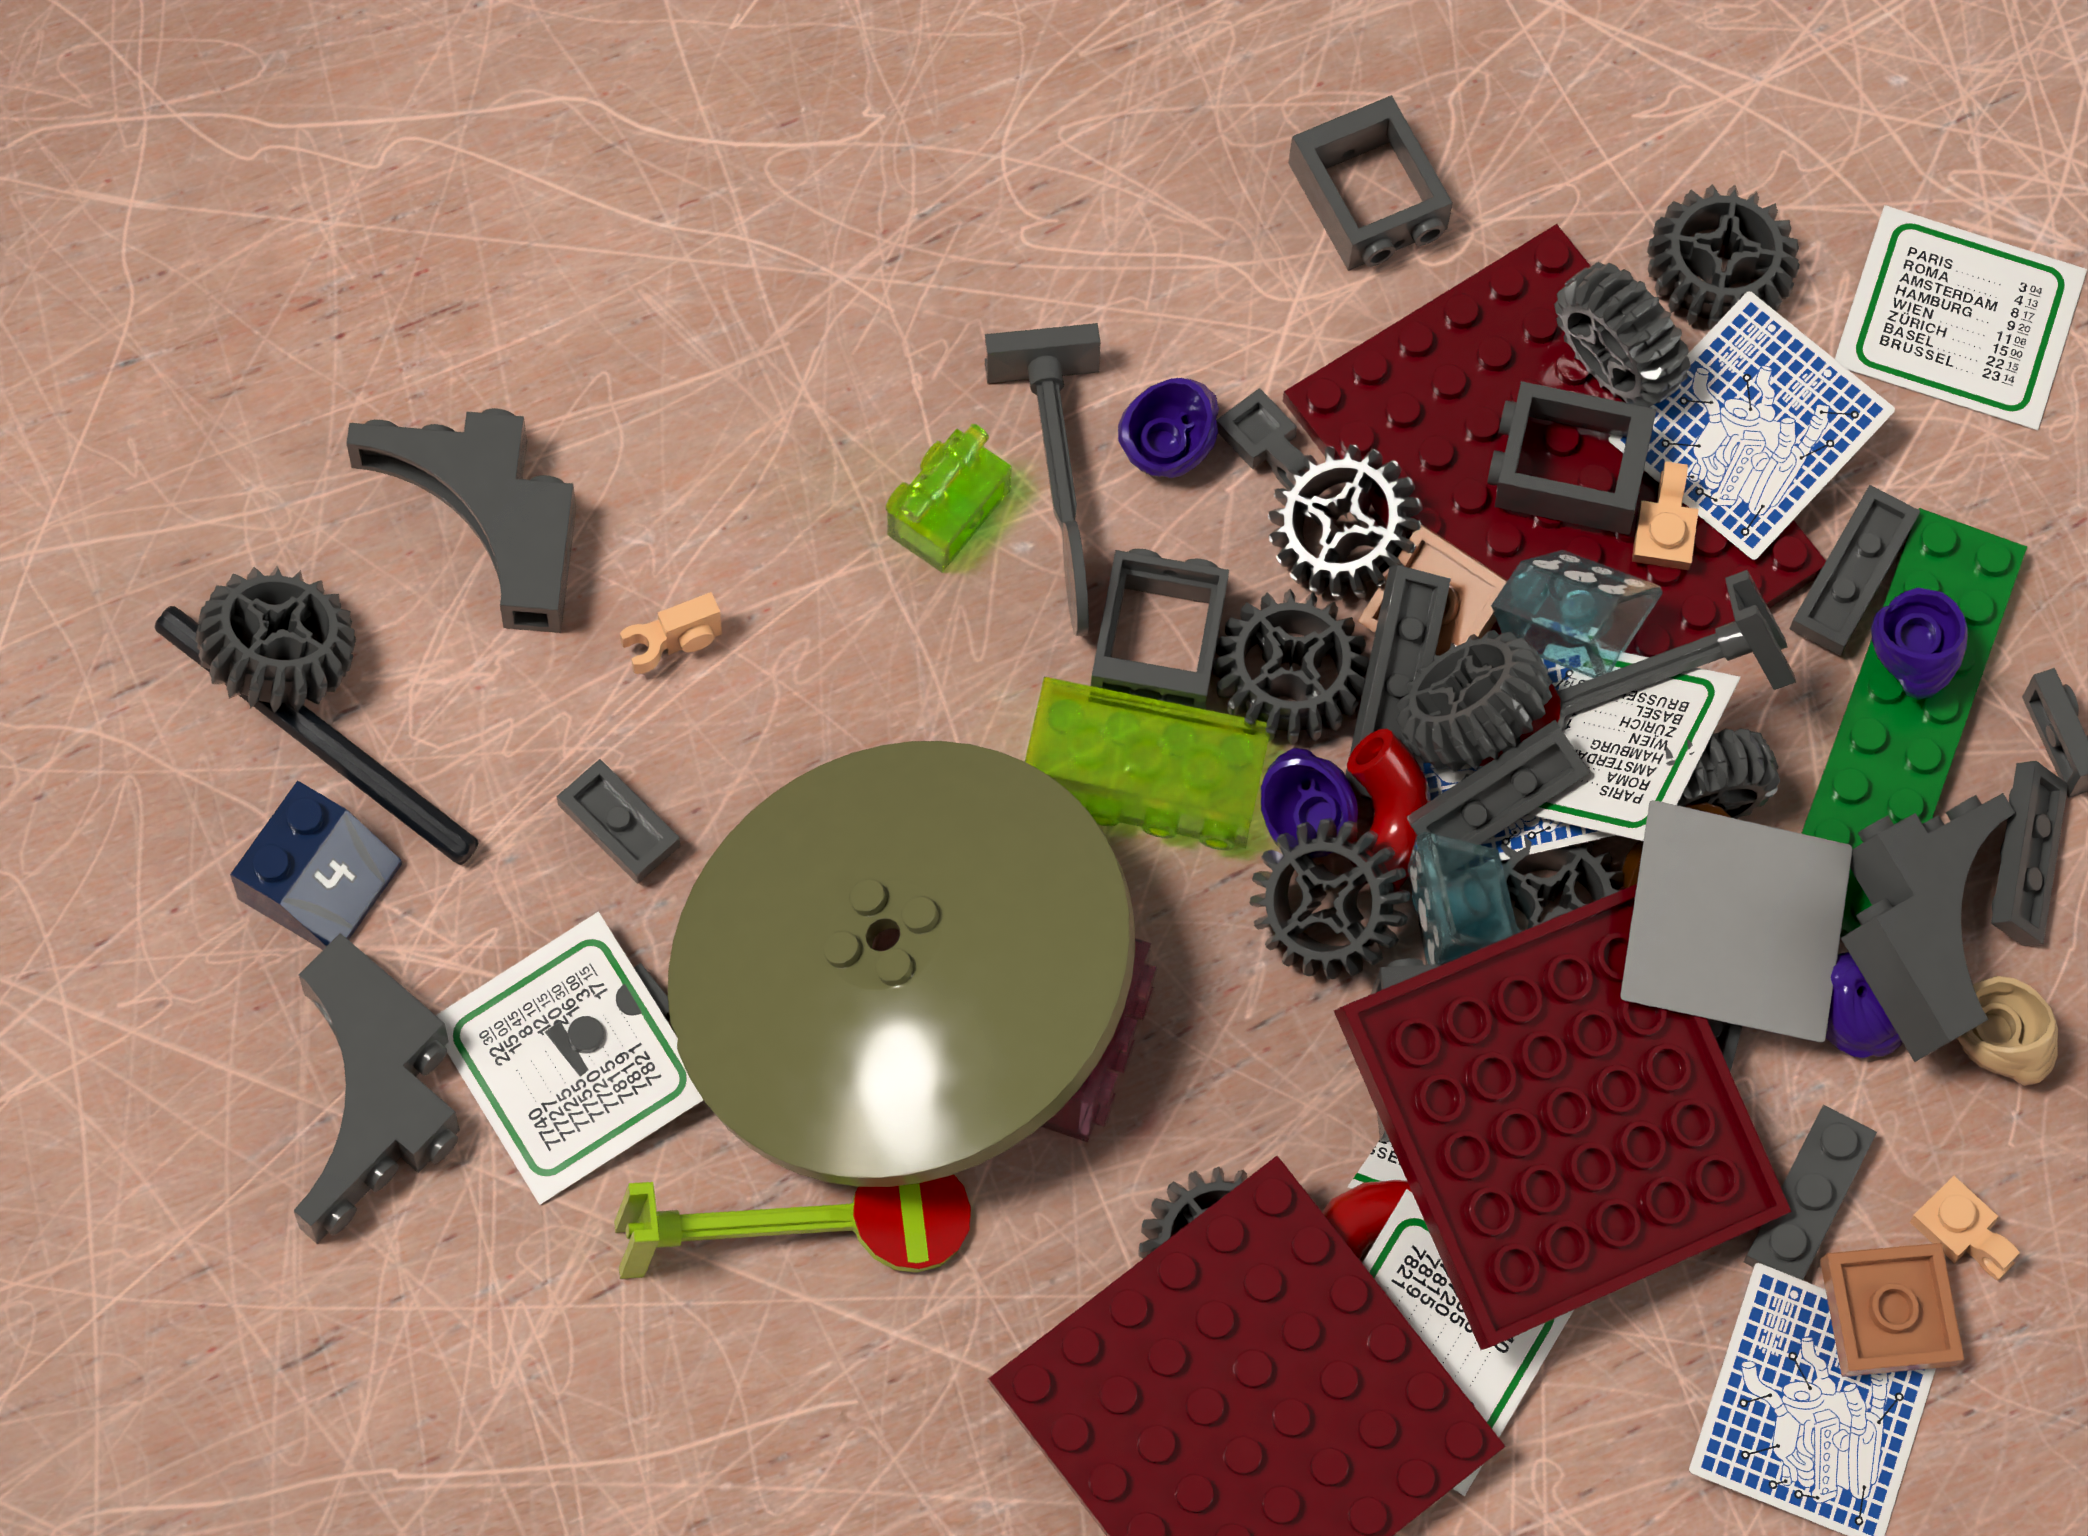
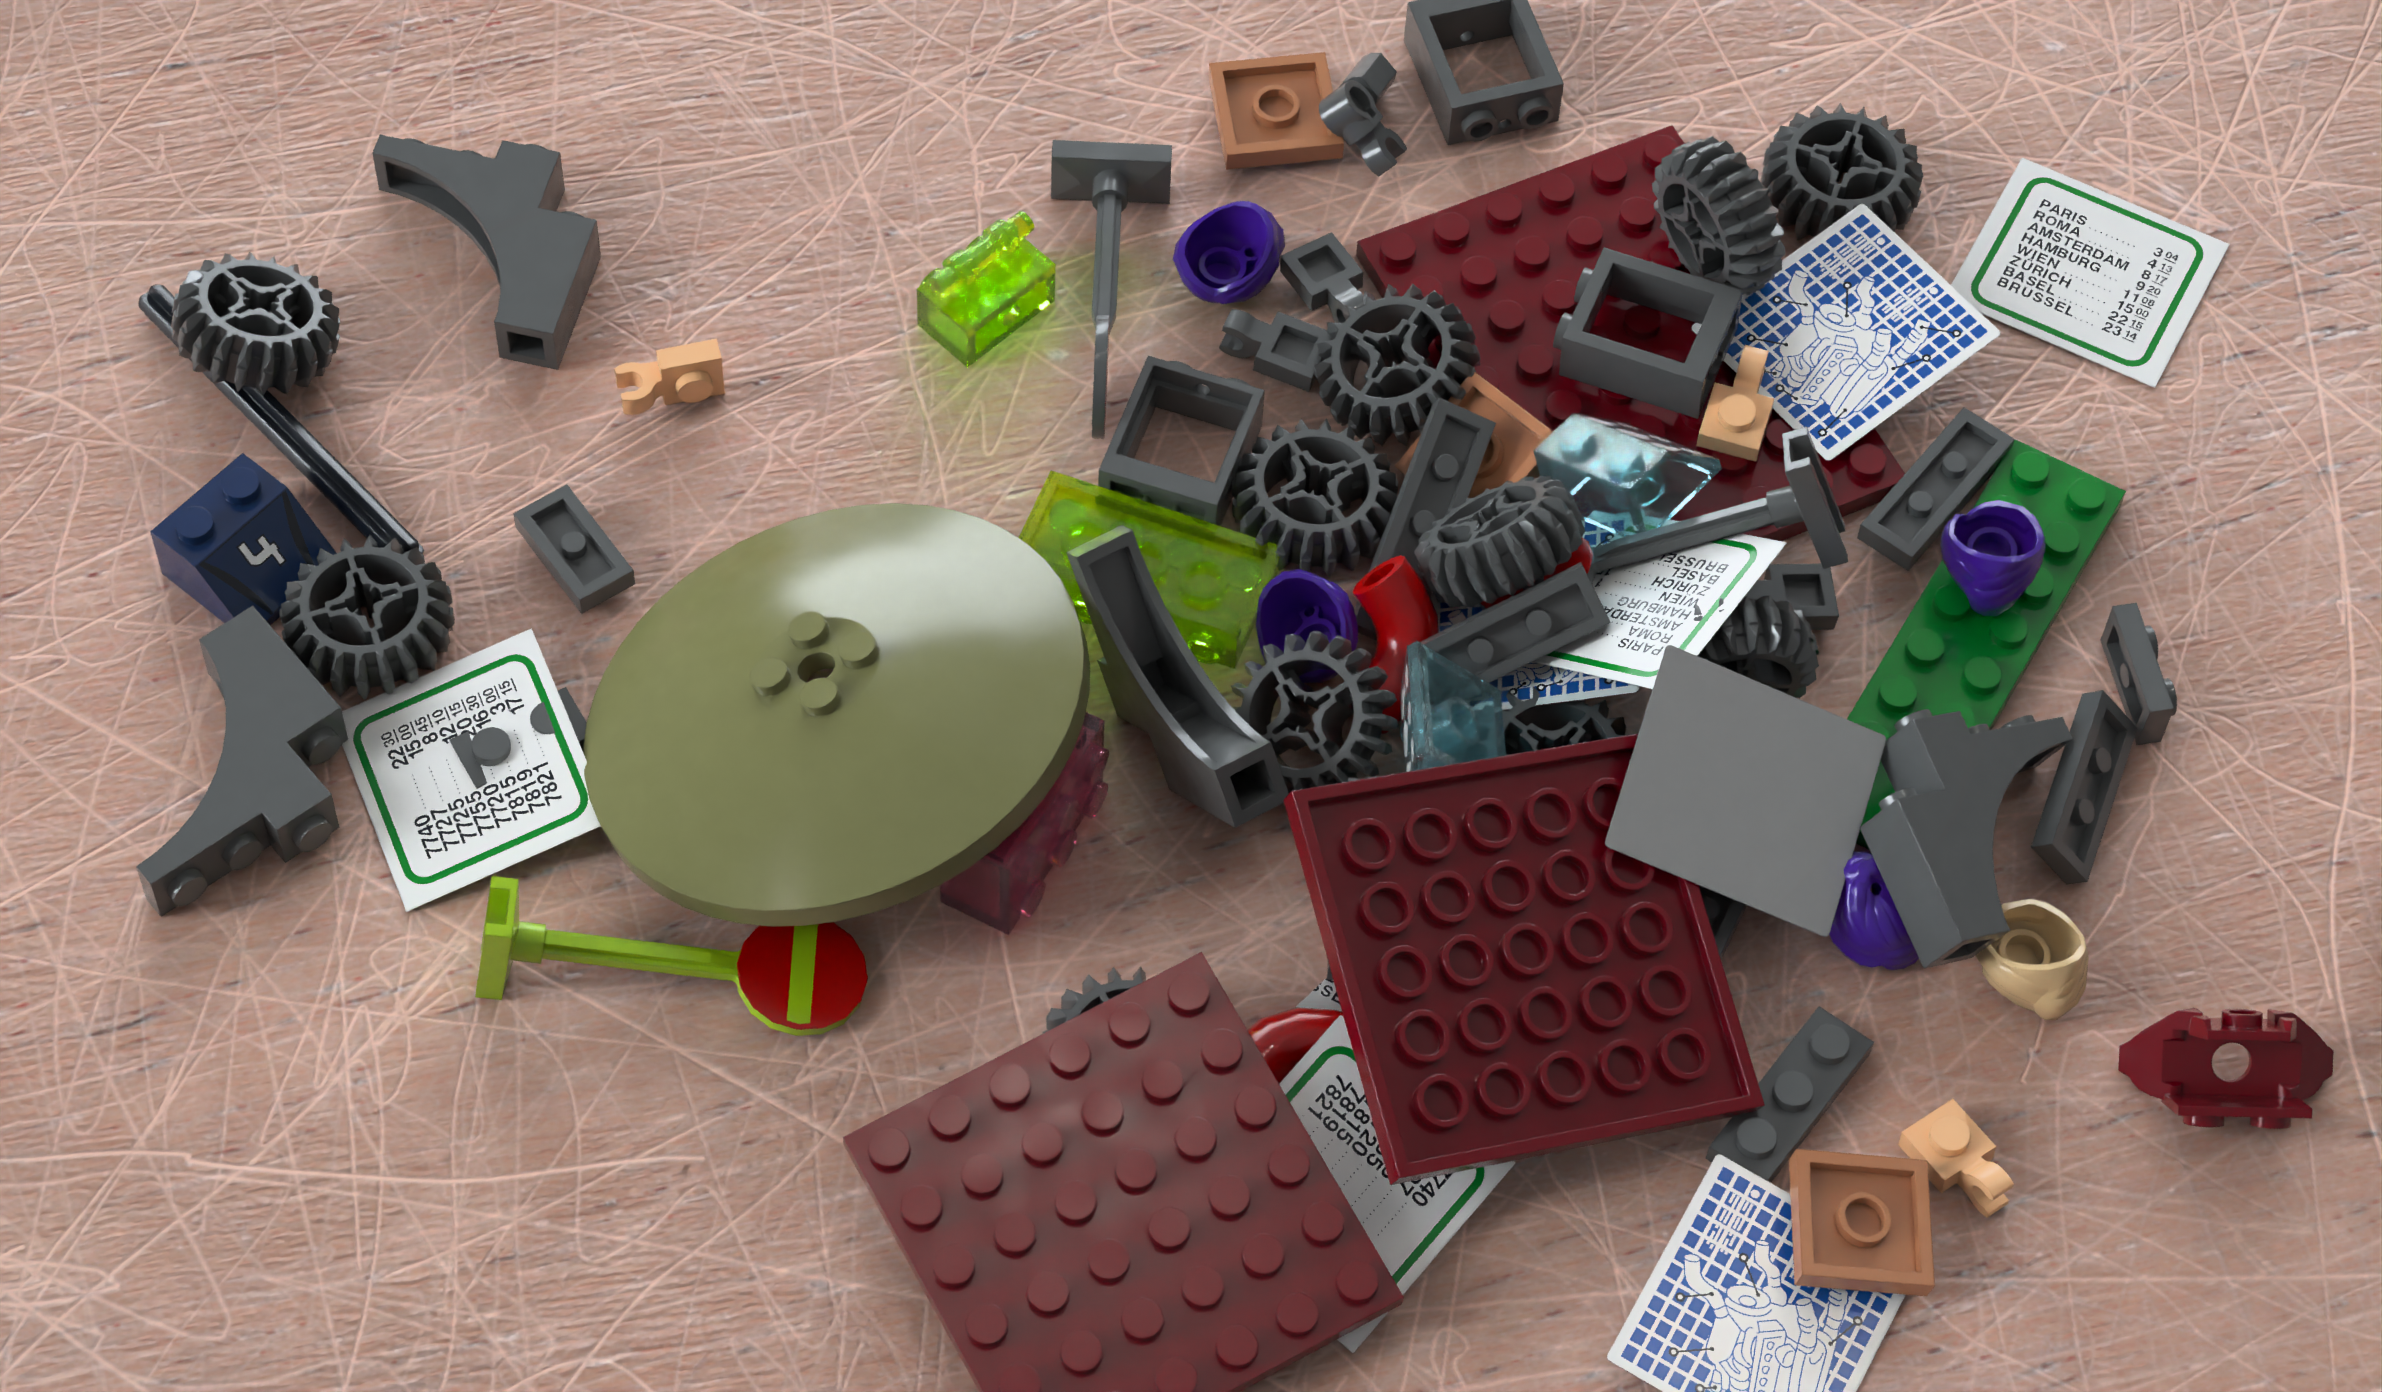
camera: 10 degrees right, 10 degrees down
none -> dark grey gear [280,535,455,700]
none -> dark grey arch [1066,525,1289,828]
none -> nougat plate [1209,52,1344,170]
none -> dark grey plate [1219,309,1331,392]
none -> dark grey bar [1319,53,1407,177]
none -> dark grey plate [1747,563,1839,630]

